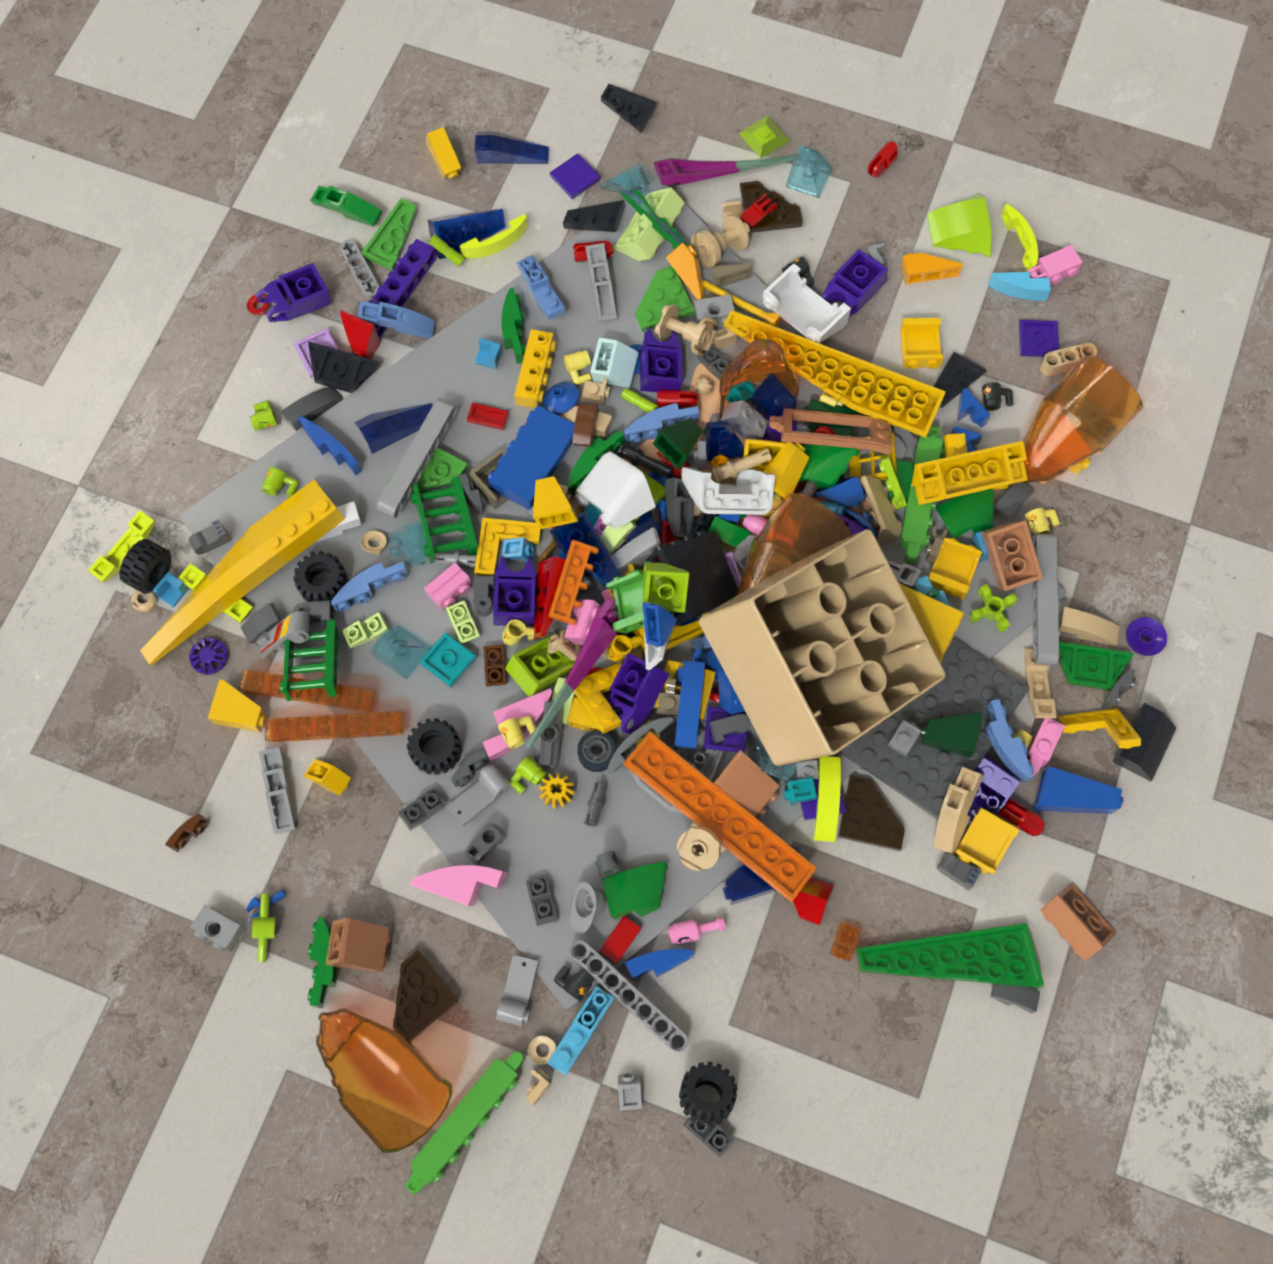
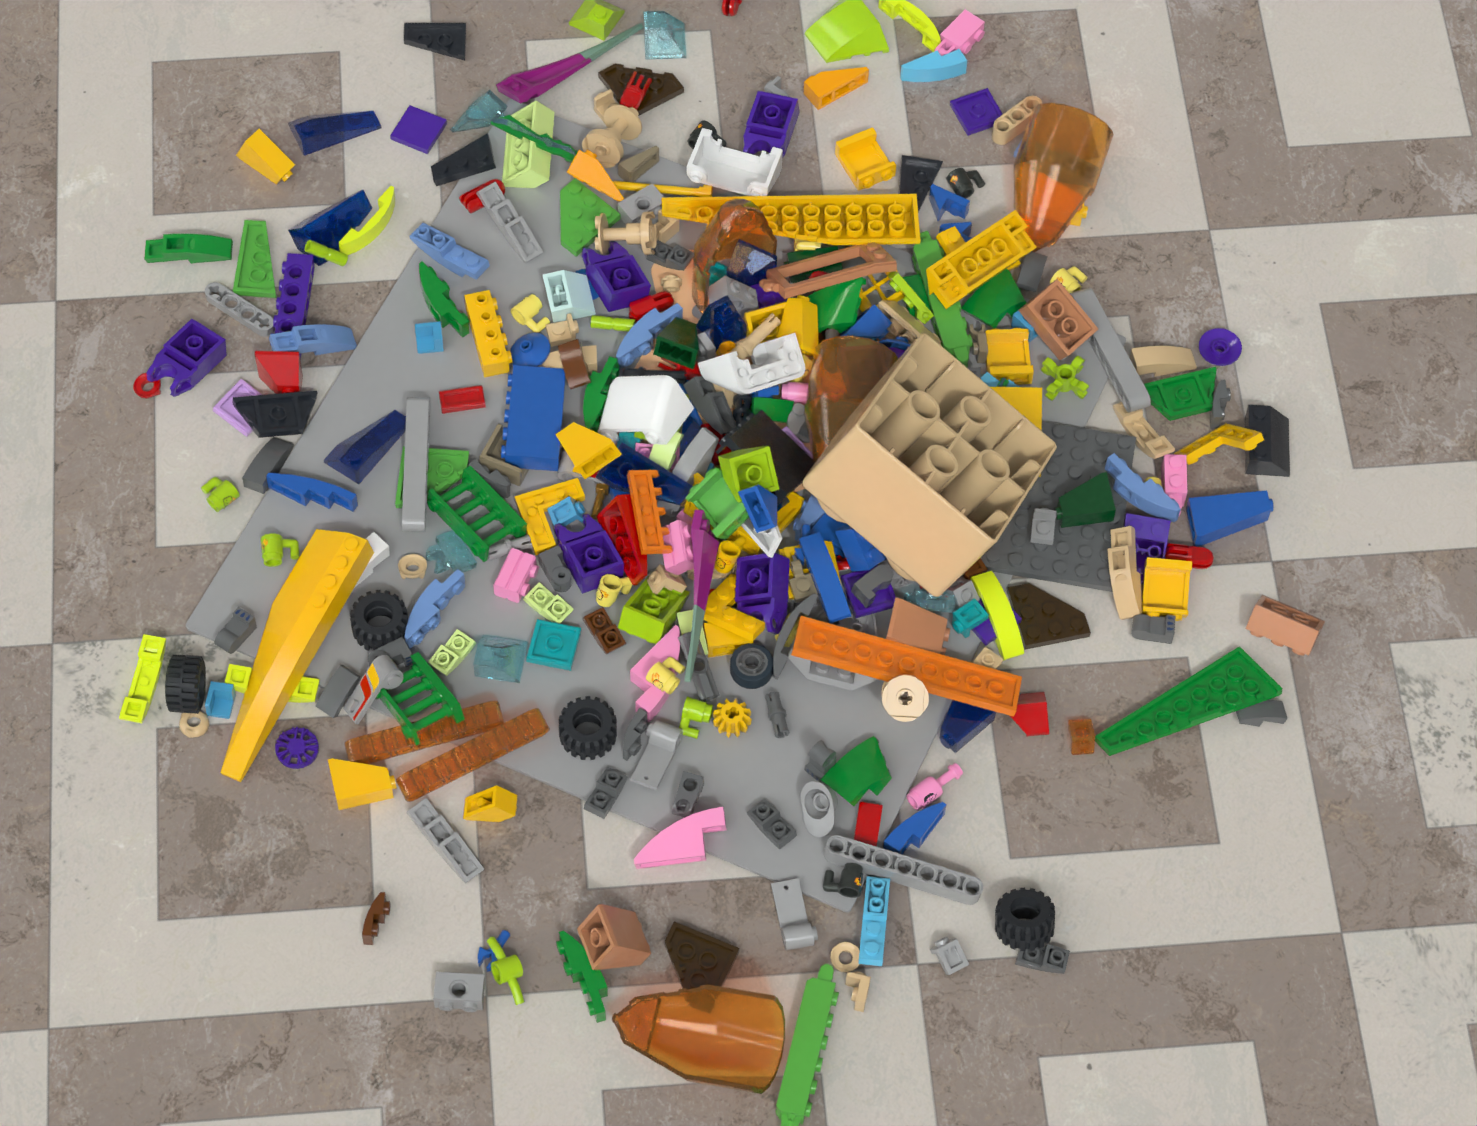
camera: 30 degrees left, 10 degrees down
none -> tan bracket [972,647,1003,670]

